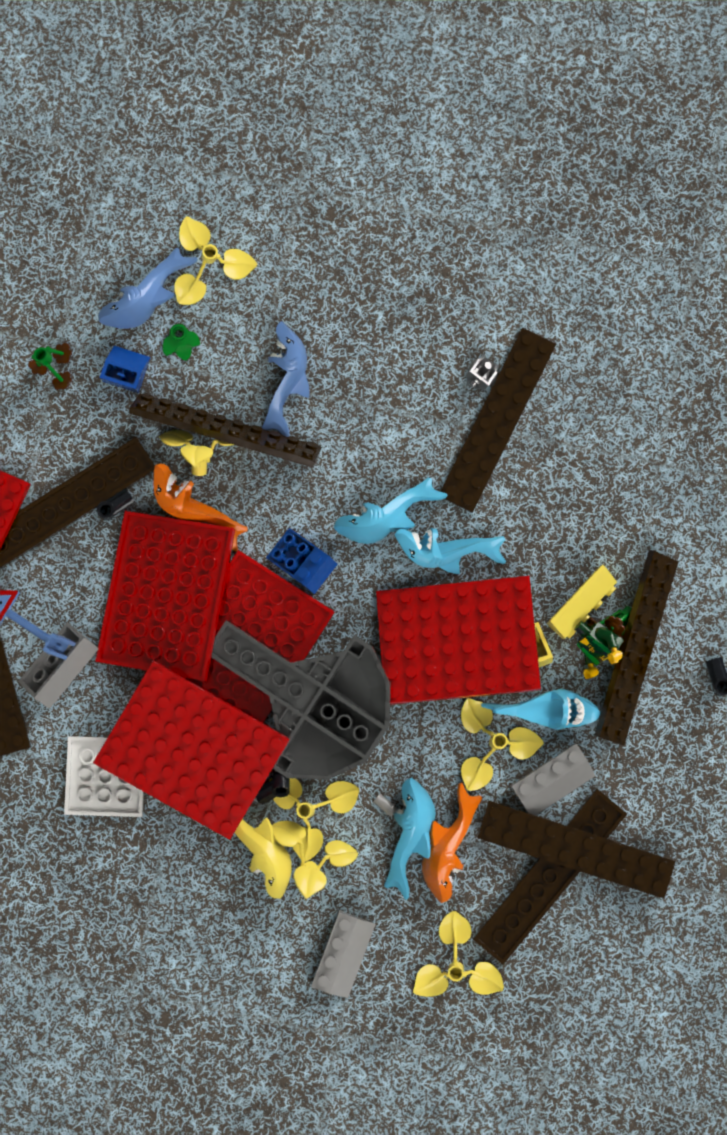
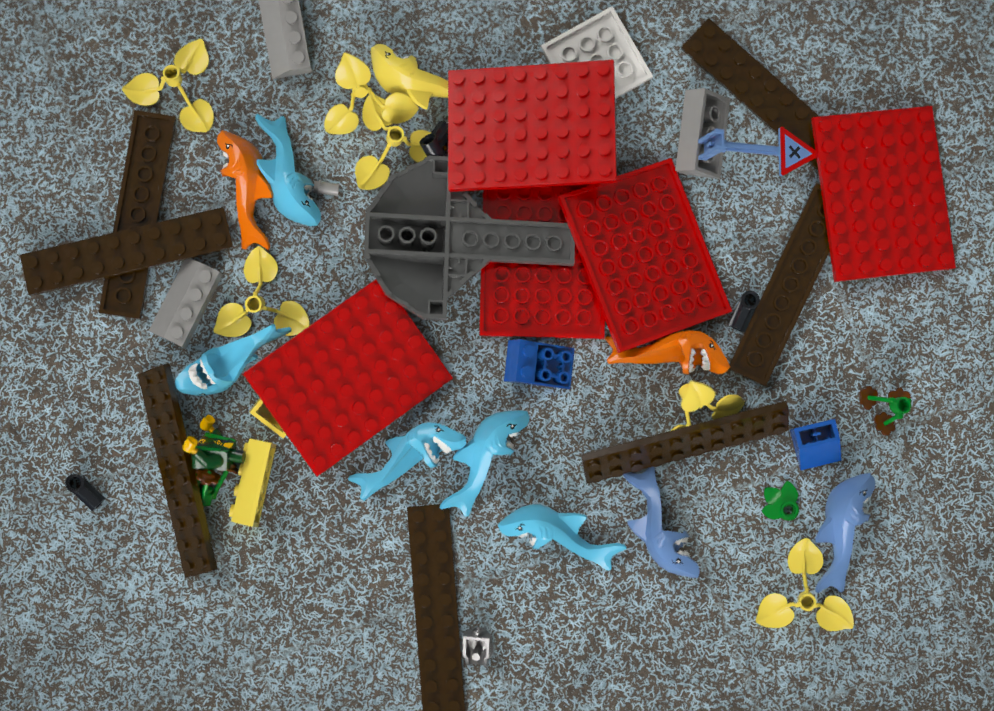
camera: 150 degrees right, 0 degrees up
none -> medium azure piece [498,504,627,571]

